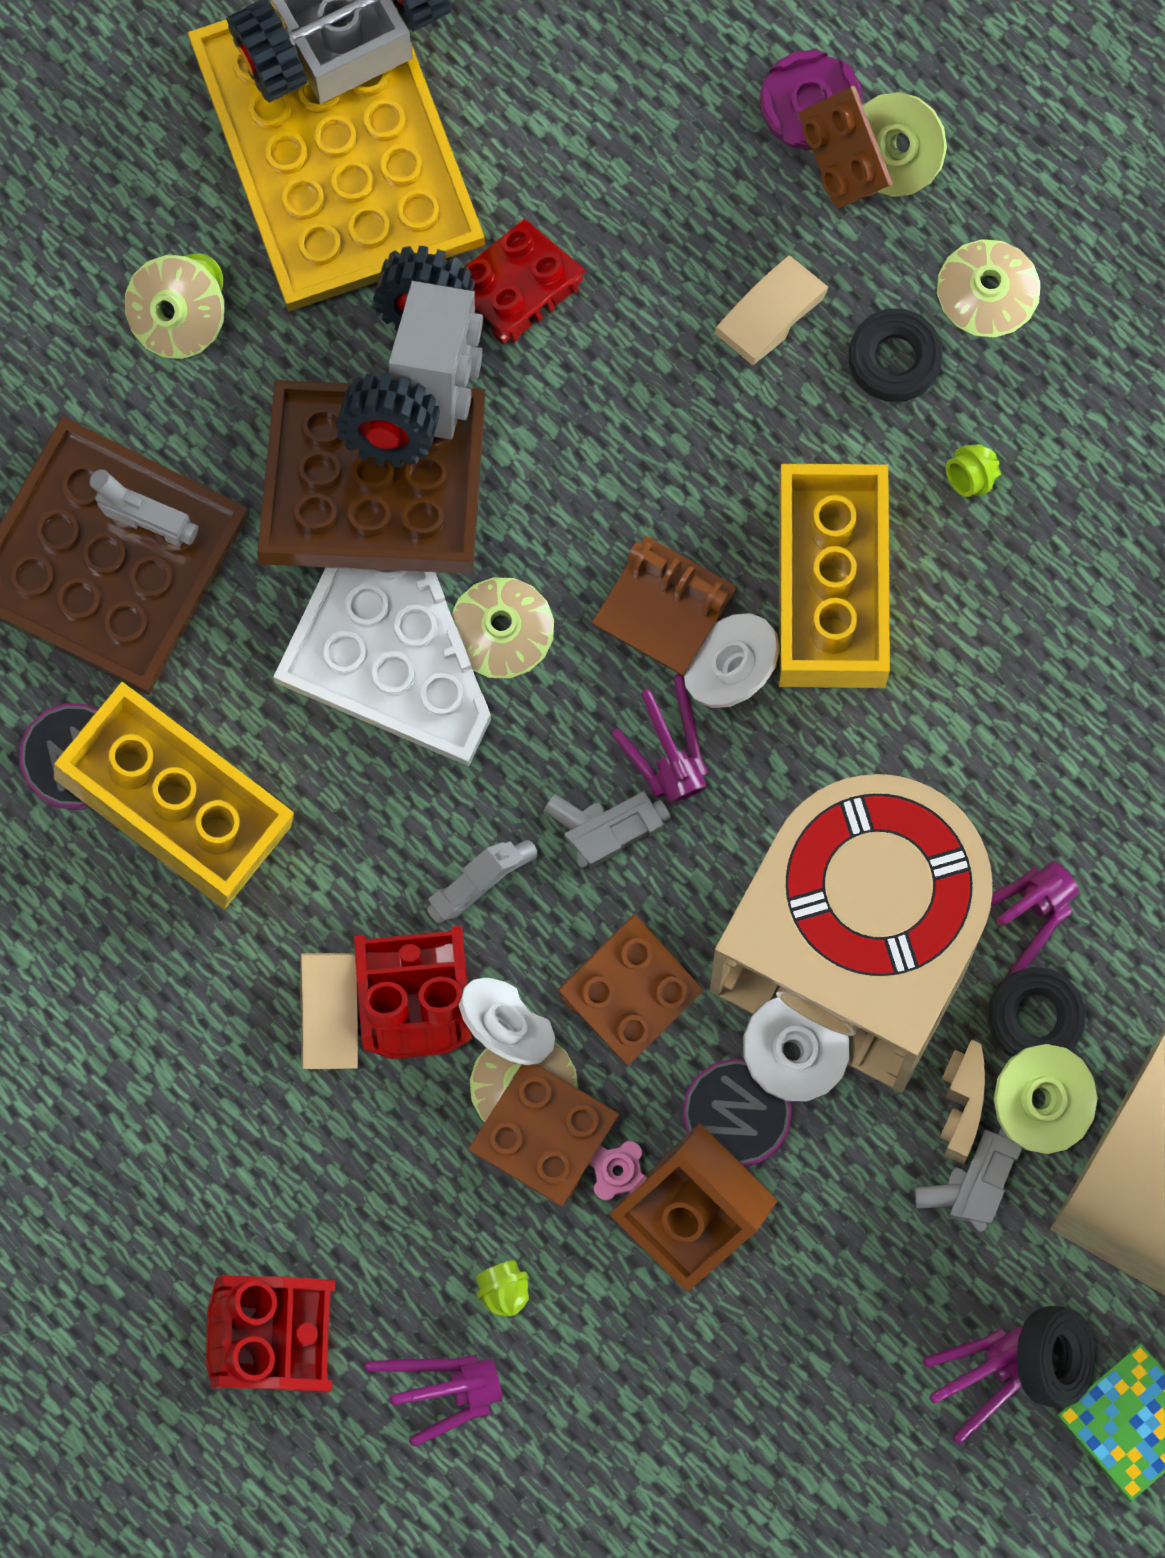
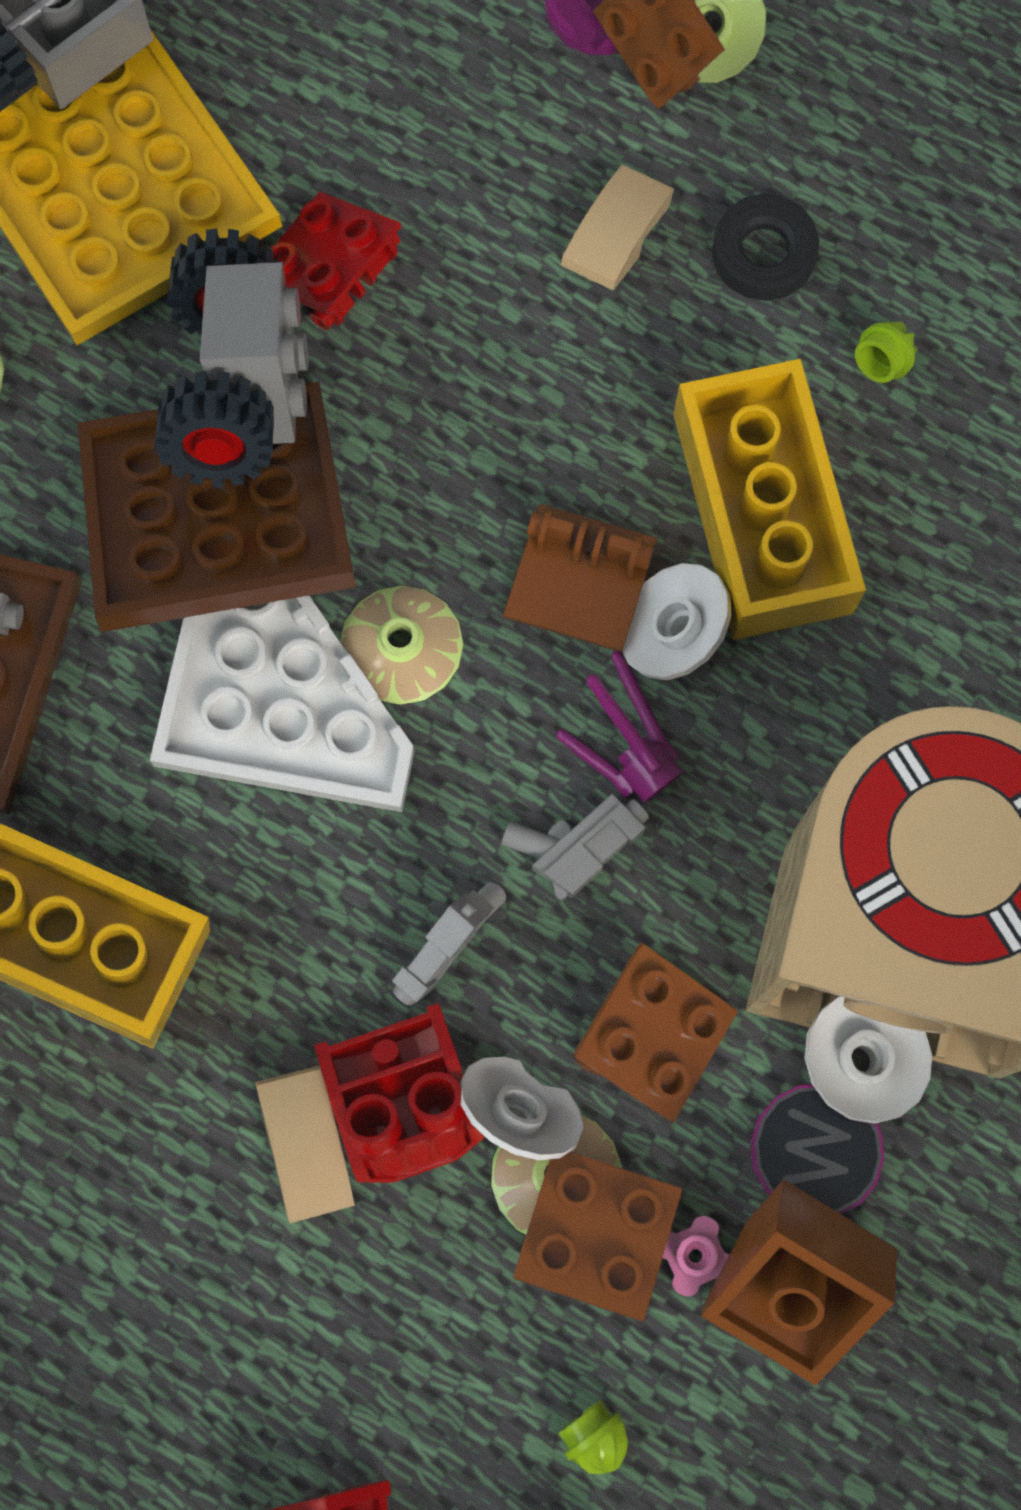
camera: 15 degrees left, 0 degrees up
tan dish [937,239,1040,337] -> none

